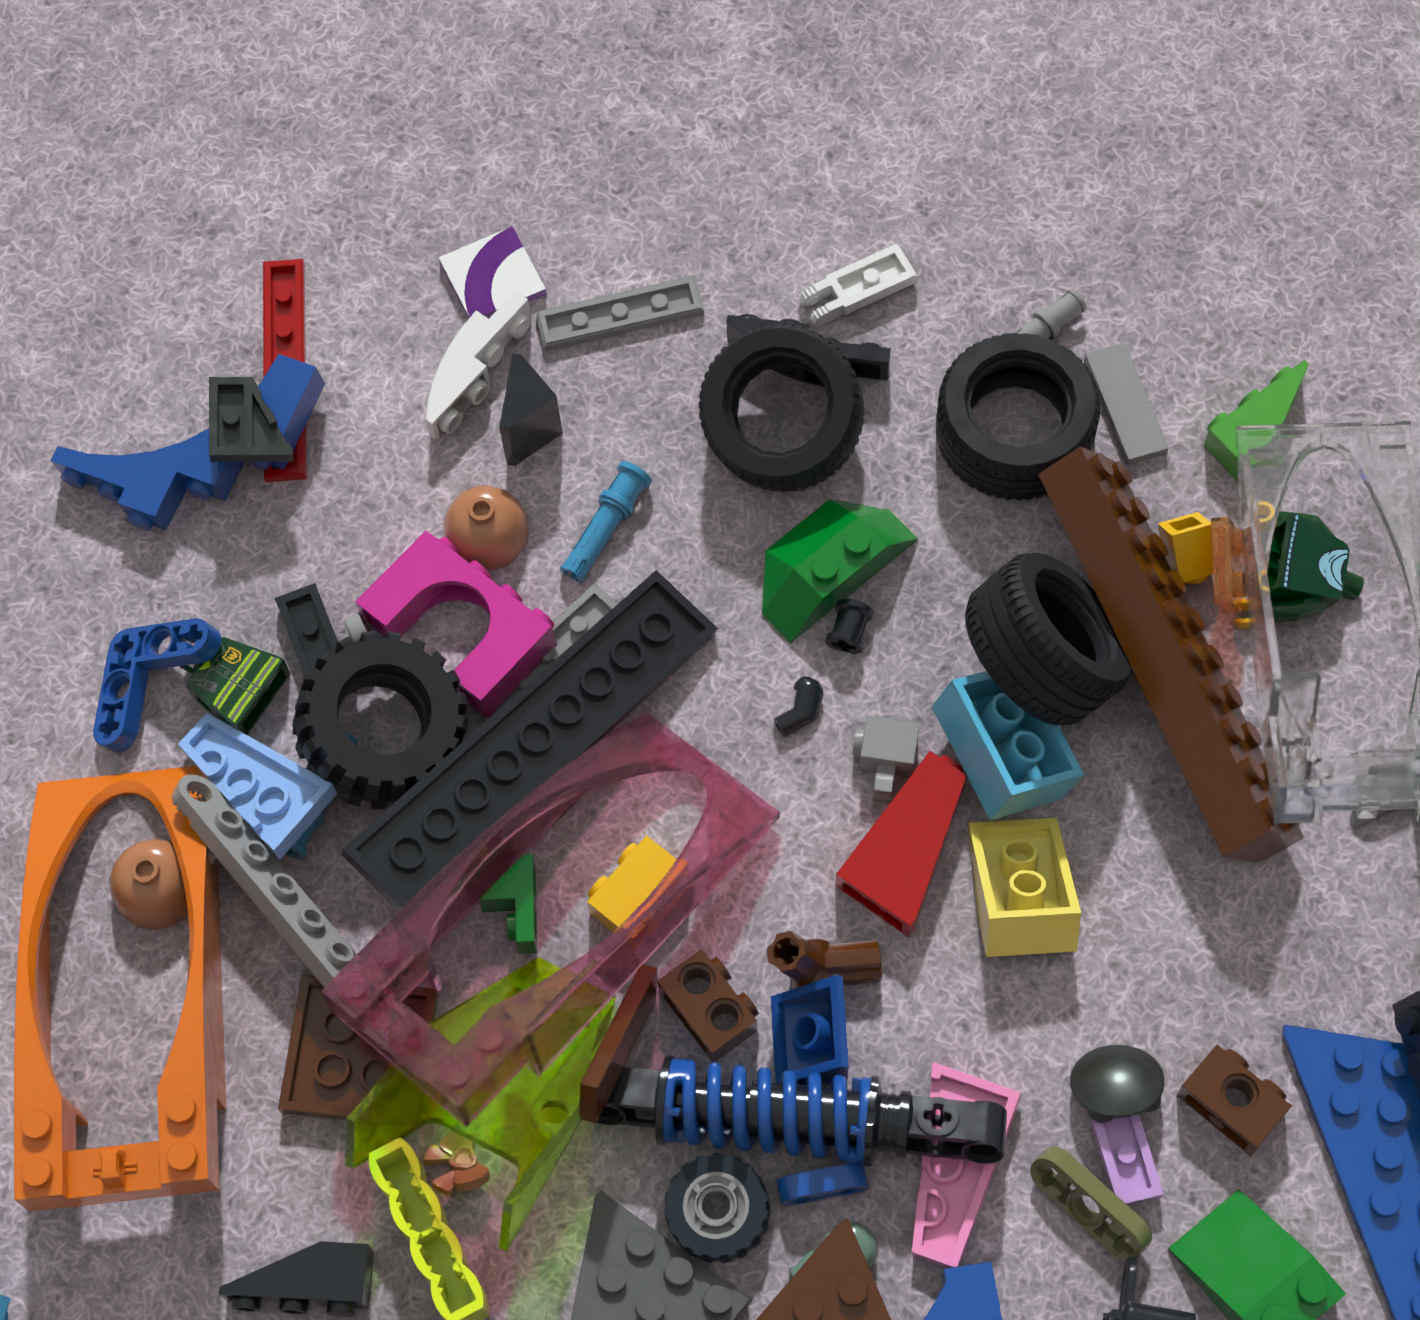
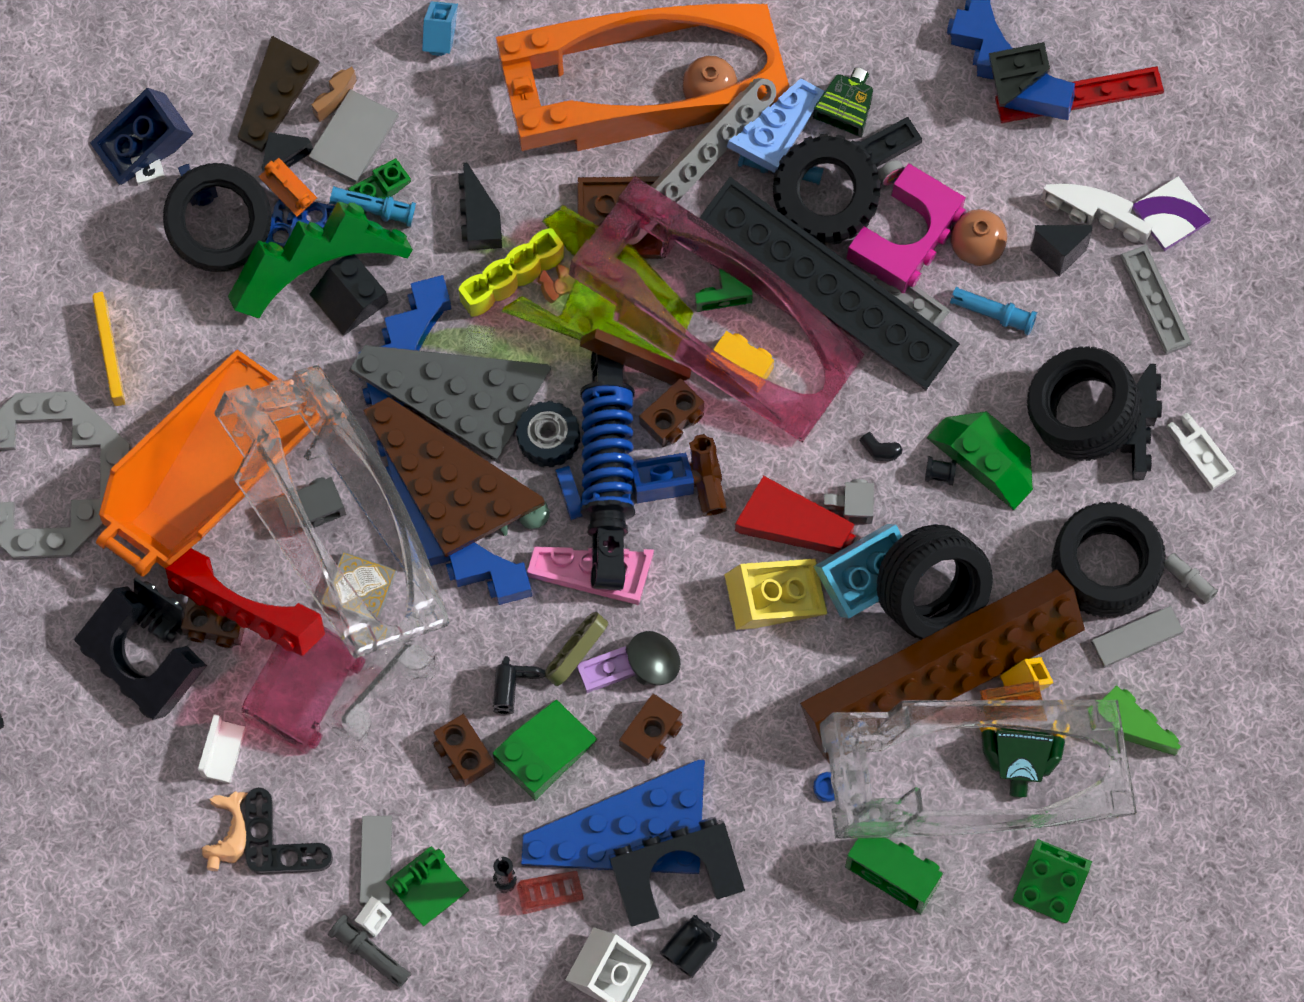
camera: 80 degrees right, 5 degrees up
blue beam [93,618,221,753] -> none
none -> blue tile [813,772,843,802]

